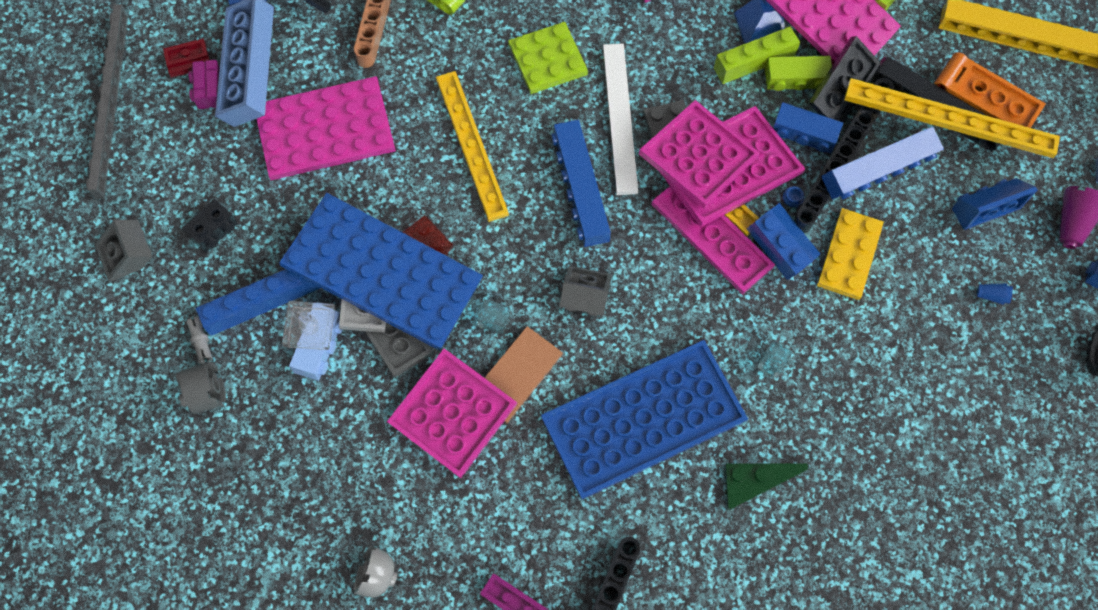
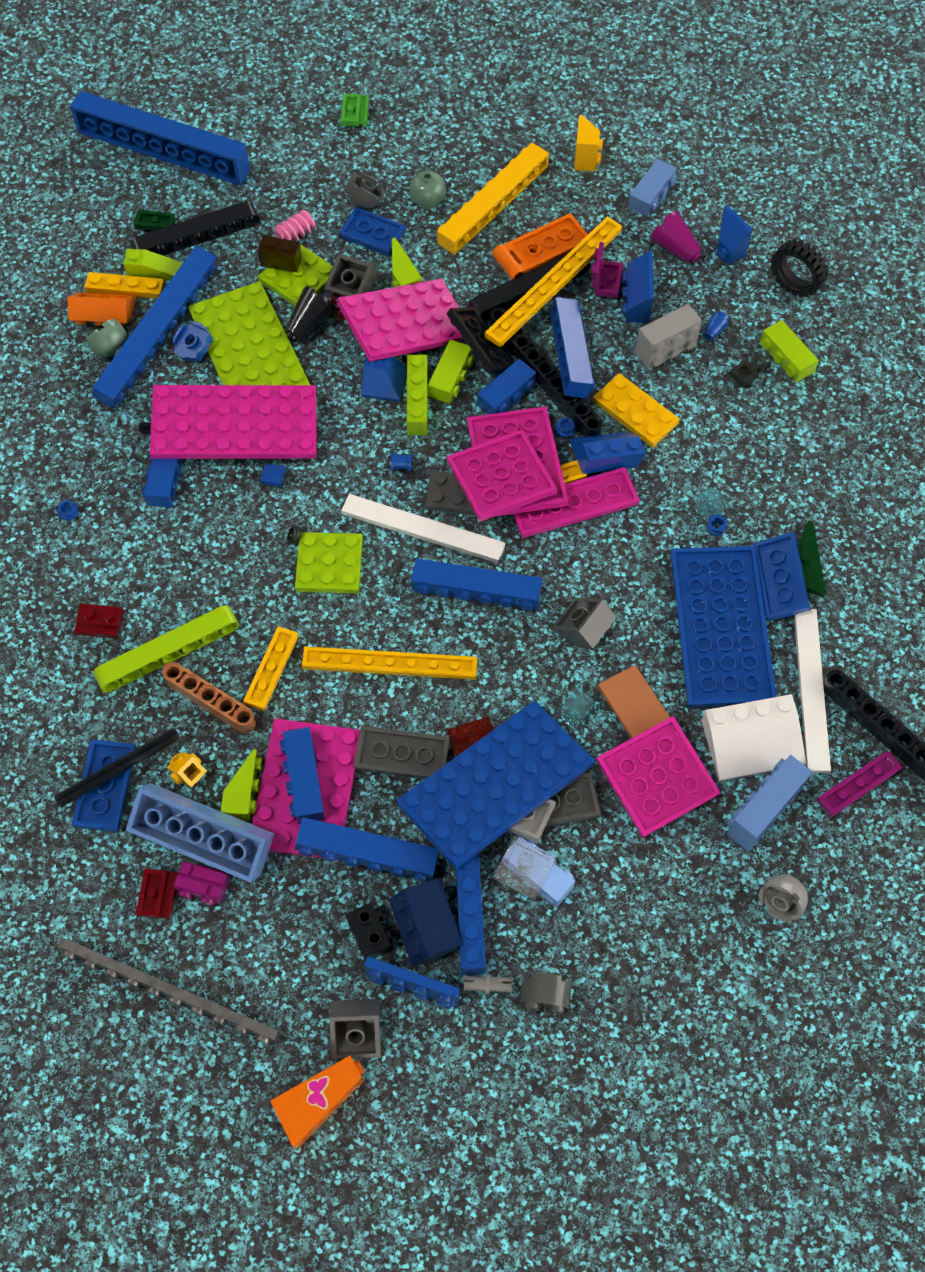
camera: 65 degrees left, 5 degrees down
none -> yellow brick [166,752,207,788]
none -> lime slope [221,749,262,822]
none -> yellow plate [243,626,299,711]
none -> orange slope [270,1055,365,1150]
none -> blue brick [280,727,325,824]
none -> pearl dark grey piece [287,525,302,544]
none -> blue brick [295,817,439,883]
none -> dark grey plate [354,725,450,779]
none -> blue plate [364,956,460,1009]
none -> dark blue slope [389,878,463,966]
none -> blue bush [391,452,413,472]
none -> magenta bracket [592,242,623,298]
none -> light grey brick [635,304,702,369]
none -> white slope [701,694,806,782]
none -> blue bush [707,515,727,536]
none -> medium blue brick [727,754,813,852]
none -> pearl dark grey plate [729,355,766,387]
none -> blue plate [753,532,811,622]
none -> lime brick [760,320,819,383]
none -> white tile [794,609,831,774]

